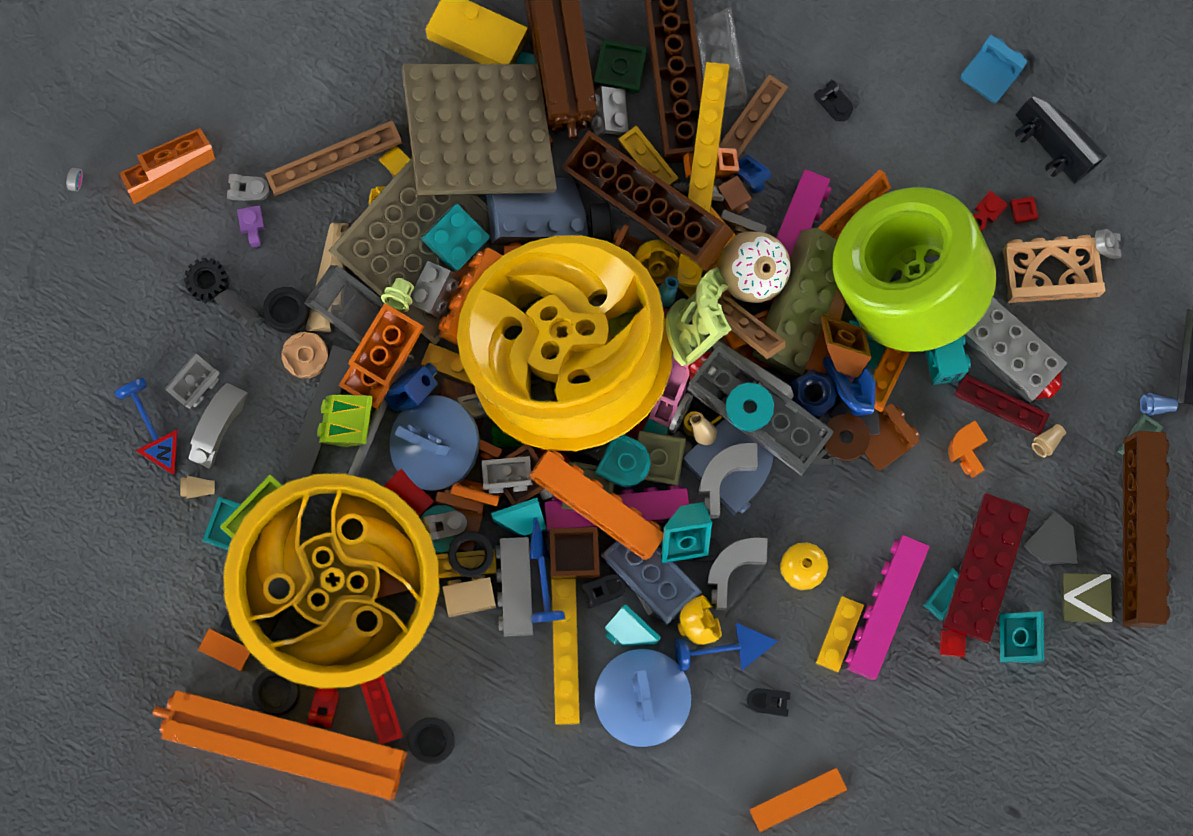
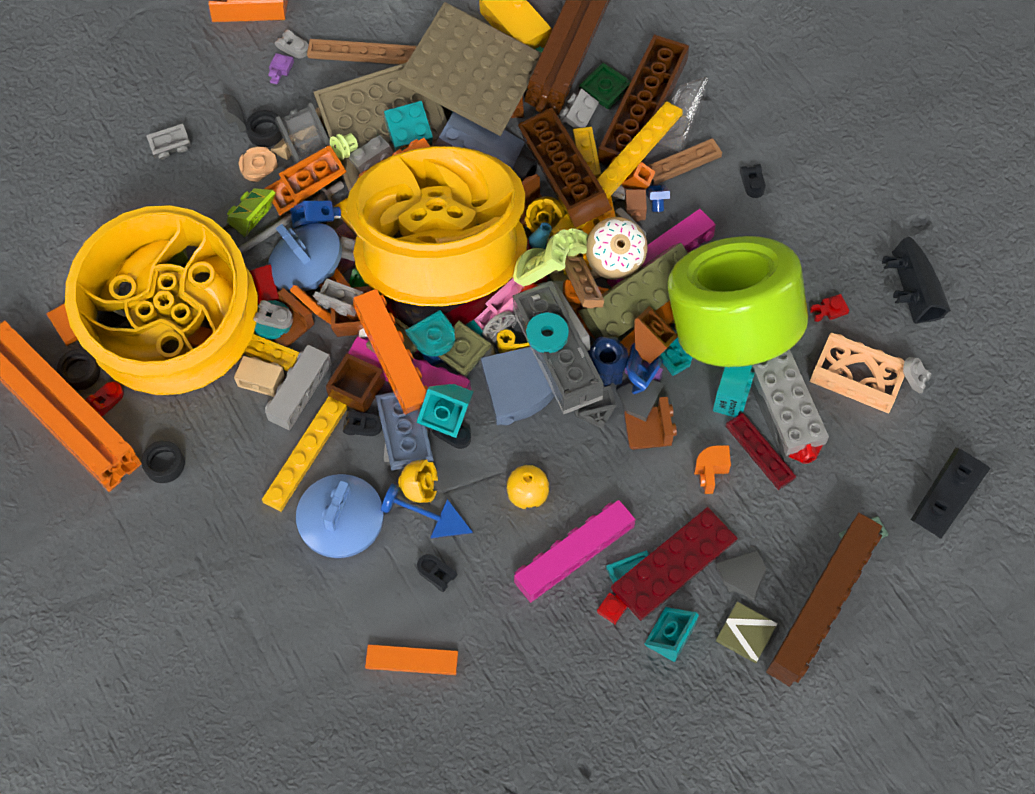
camera: 35 degrees right, 15 degrees down
blue piece [114,378,178,476] -> none
tan cone [180,475,215,499] -> none
black tyre [184,258,229,303] -> none
light grey arch [188,383,248,469] -> none
red plate [360,674,403,745] -> none
black tyre [448,531,494,578] -> none
teal slope [491,498,547,541] -> none
blue piece [529,518,565,623] -> none
slope [604,604,661,646] -> none
tan cone [690,413,717,445] -> none
light grey arch [699,443,758,518] -> none
light grey arch [707,538,768,610] -> none
yellow plate [815,596,864,673] -> none
reddish brown tile [824,413,870,461] -> none
orange tile [873,347,910,412] -> none
dark azure bracket [961,35,1028,103] -> none
red tile [1010,196,1039,224] -> none
tan cone [1032,424,1066,457] -> none
medium blue cone [1140,393,1178,416] -> none

